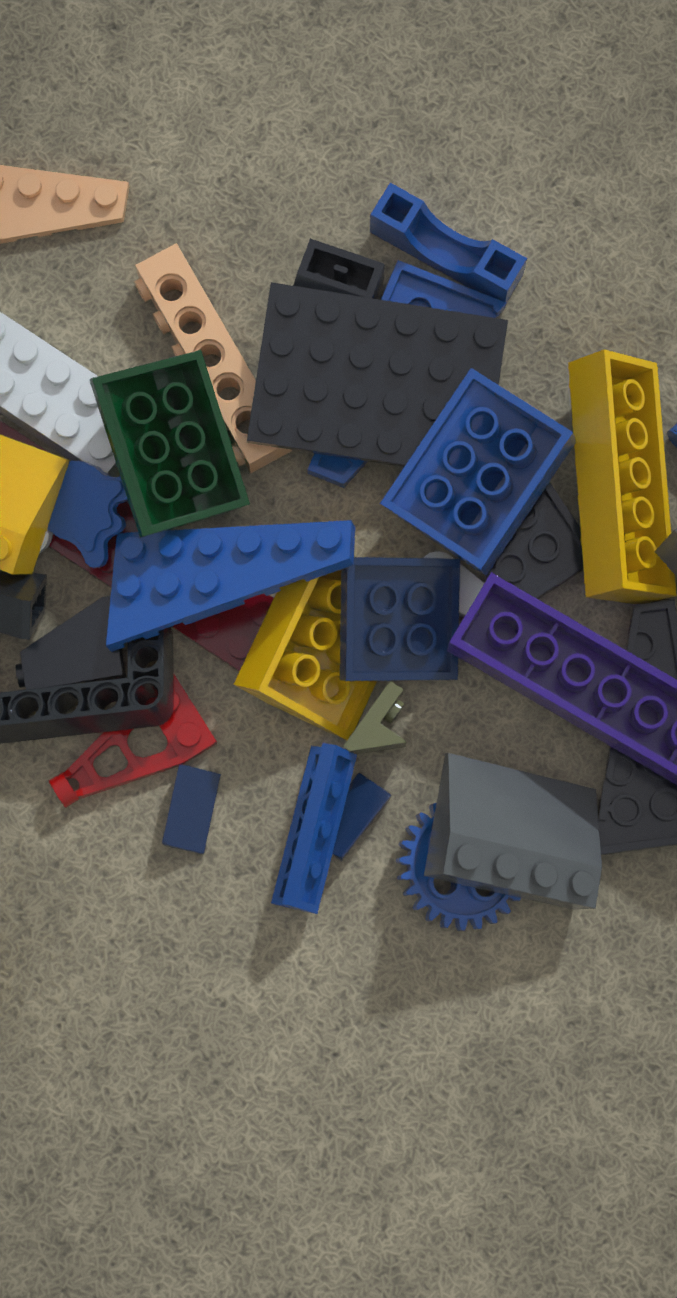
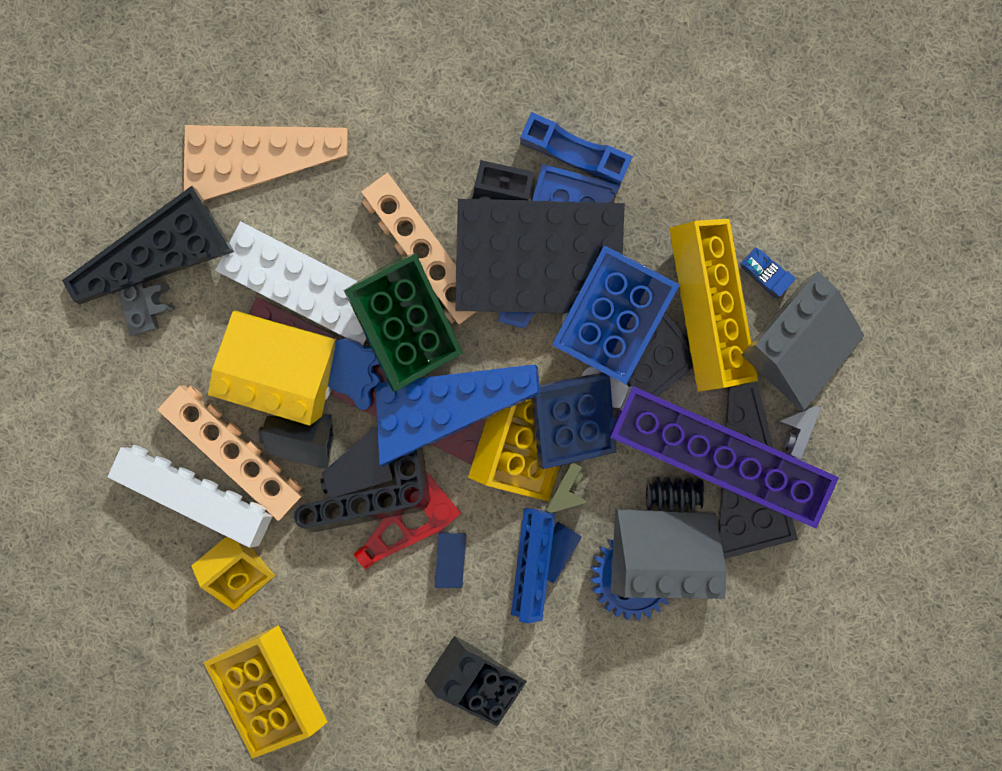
camera: 10 degrees left, 10 degrees up
none -> black slope [425,636,527,726]
none -> black piece [646,476,704,513]

